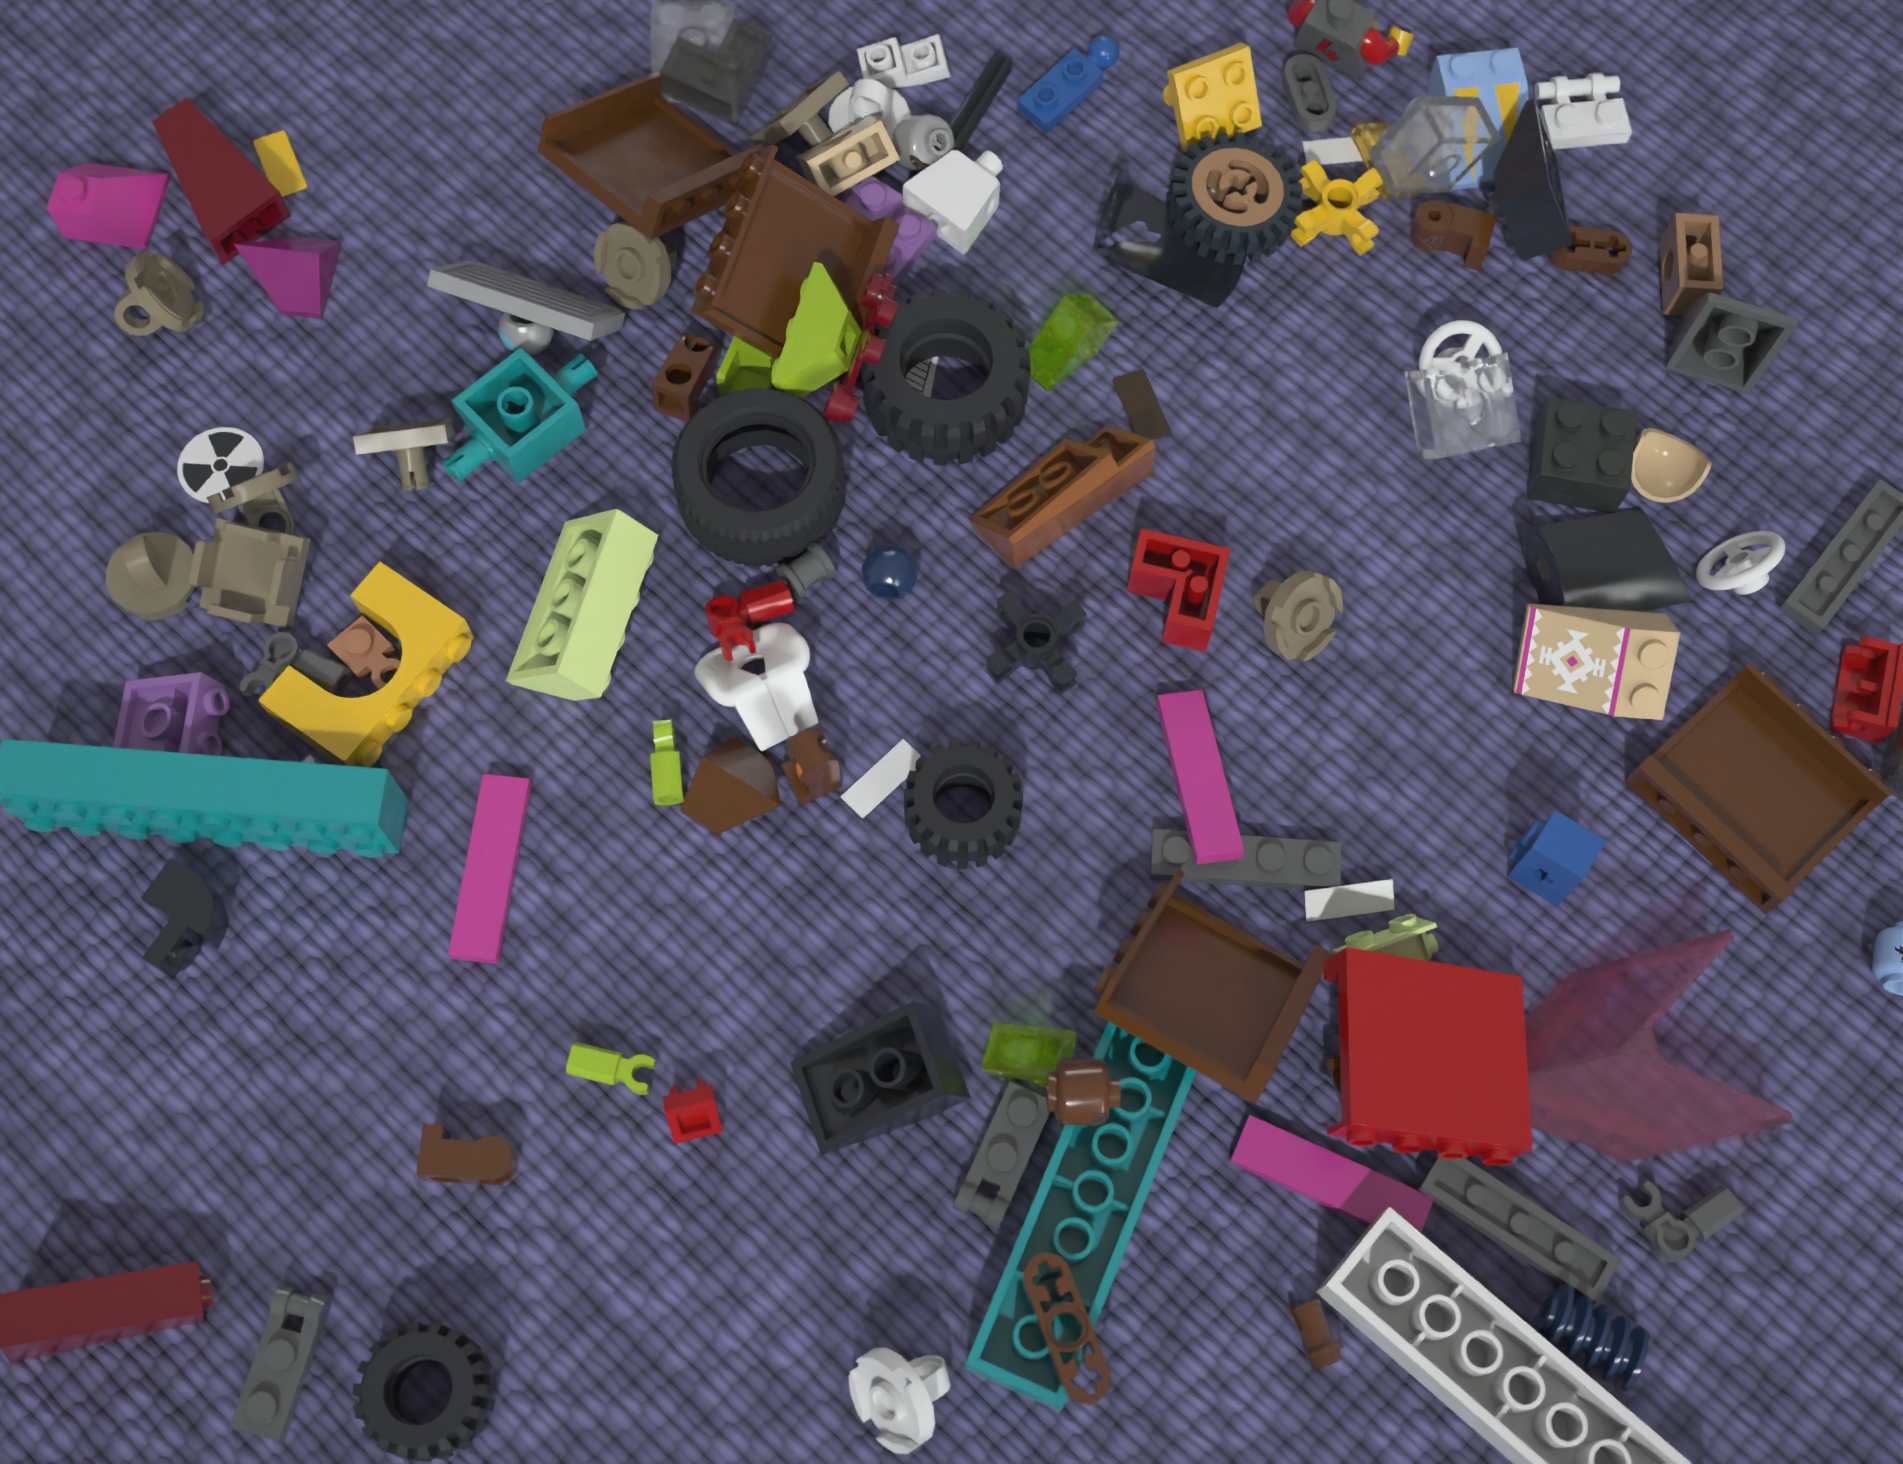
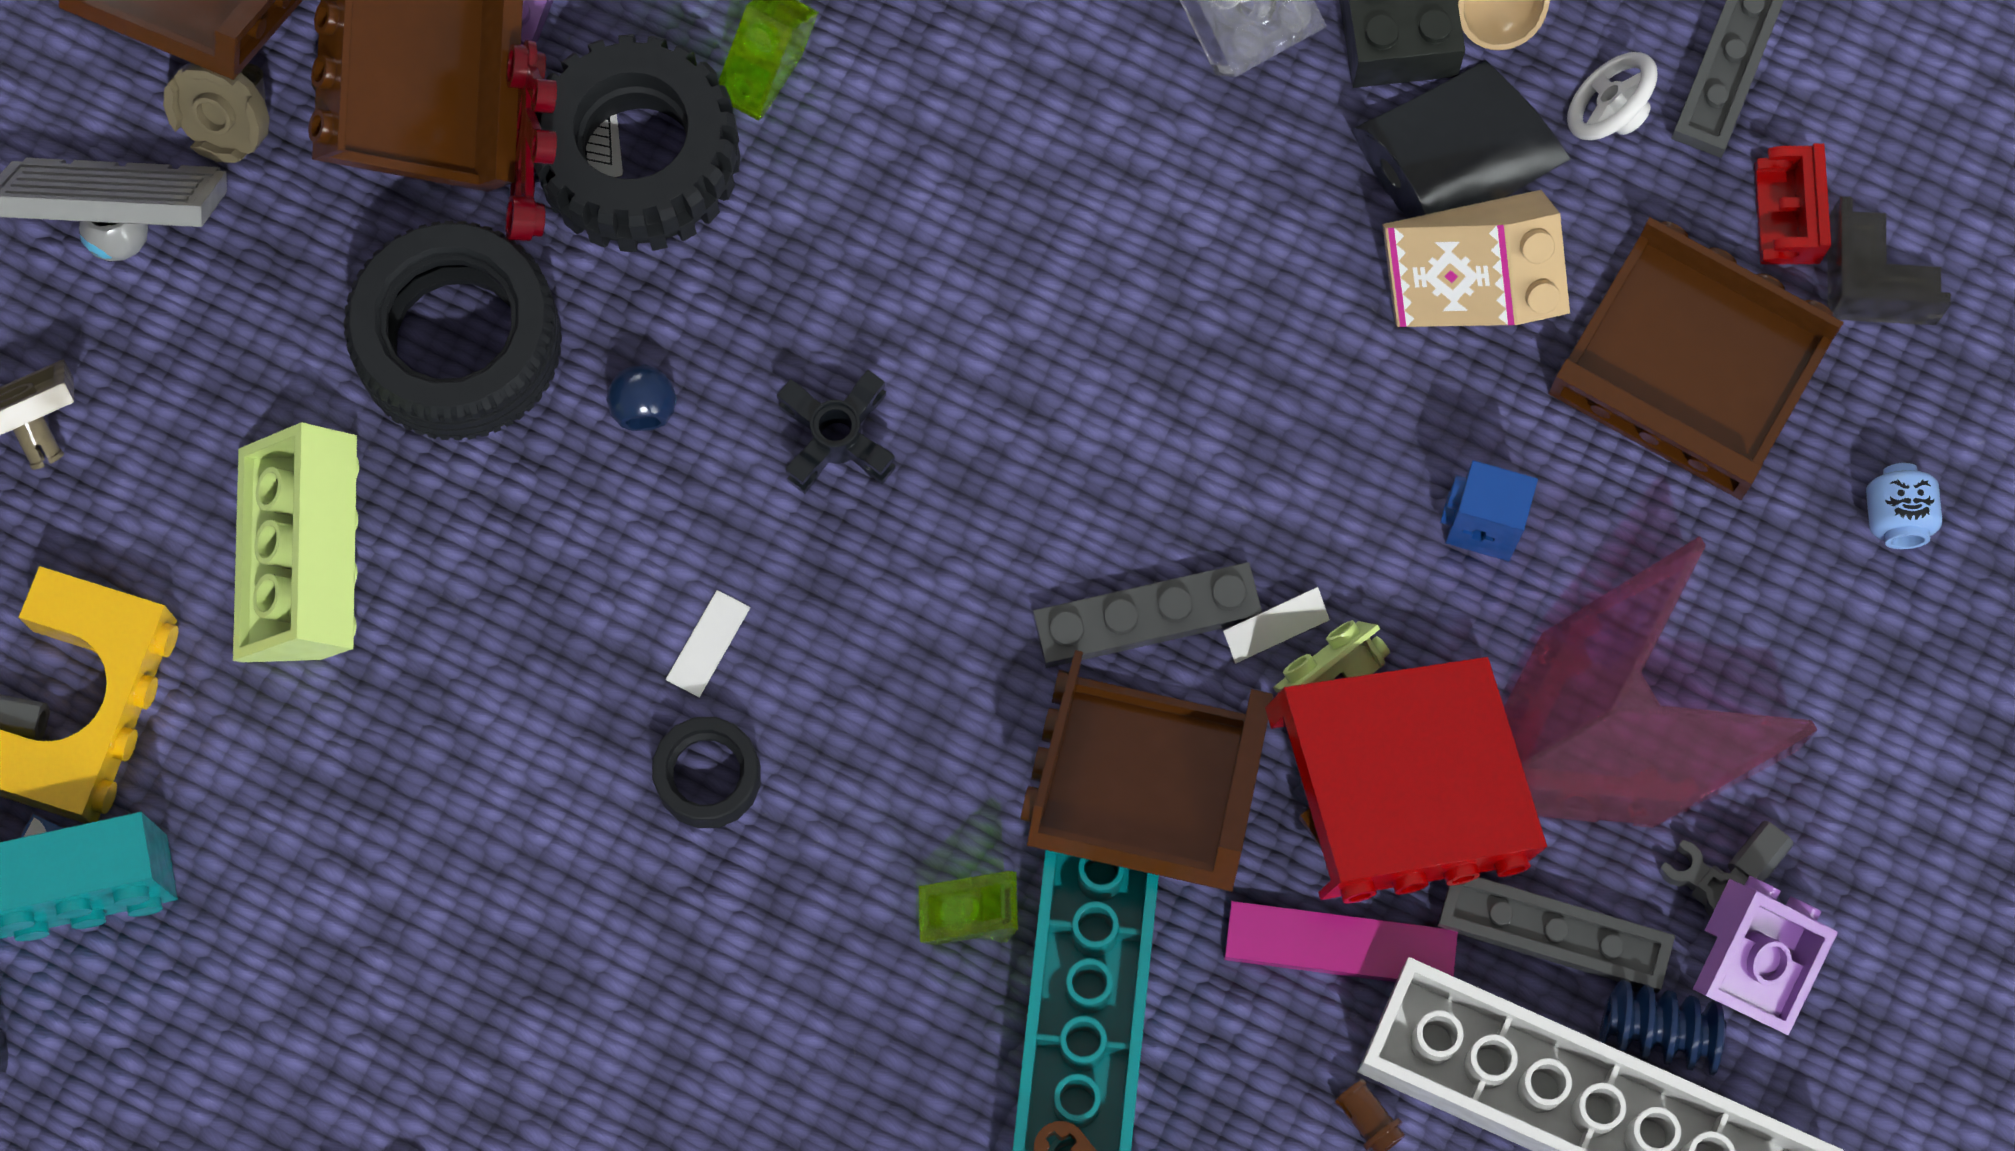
camera: 15 degrees left, 5 degrees up
nougat plate [327,616,401,690] -> none
teal brick [441,347,598,484] -> none
dark pink tile [448,774,532,964] -> none
lime bar [566,1042,657,1095] -> none
lime bar [650,719,684,805] -> none
reddish brown leg [652,332,720,422] -> none
red tile [663,1079,723,1144] -> none
reddish brown slope [680,736,781,837] -> none
white piece [694,623,819,751] -> none
red bar [705,579,794,662] -> none
lime panel [716,336,775,397] -> none
lime slope [771,262,861,398] -> none
dark grey bush [776,542,836,601] -> none
reddish brown leg [781,728,842,806] -> none
black slope [790,1001,971,1154] -> none
black tyre [904,739,1023,869] -> none
dark grey plate [953,1081,1050,1229] -> none
dark orange slope [968,425,1156,570] -> none
reddish brown head [1046,1059,1120,1126] -> none
dark brown sticker [1112,370,1171,440] -> none
red brick [1126,529,1230,652] -> none
dark pink tile [1156,690,1244,865] -> none
dark tan tile [1252,570,1343,661] -> none
none -> black tyre [652,717,761,828]
none -> medium lavender plate [1693,876,1838,1035]

